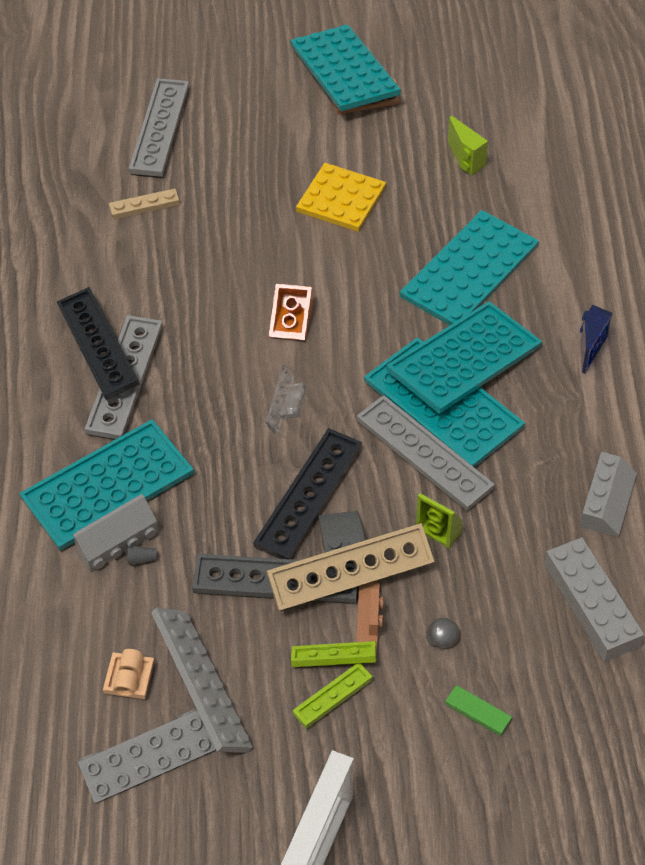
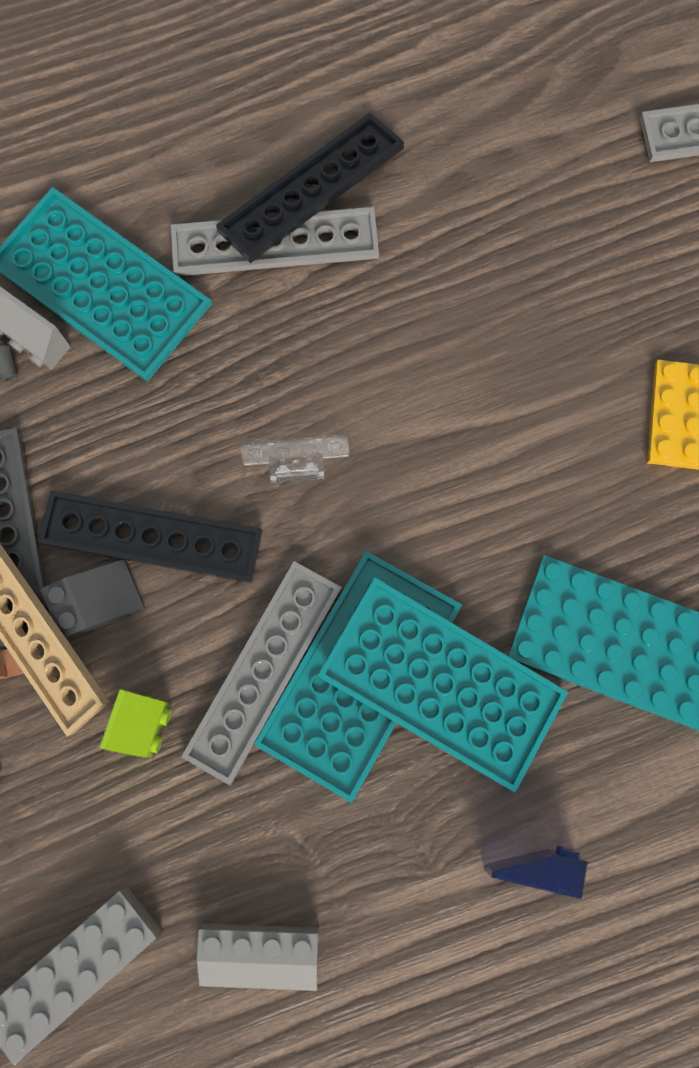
camera: 75 degrees right, 25 degrees up
tan plate [109,189,180,220] -> none
orange slope [269,284,315,341] -> none

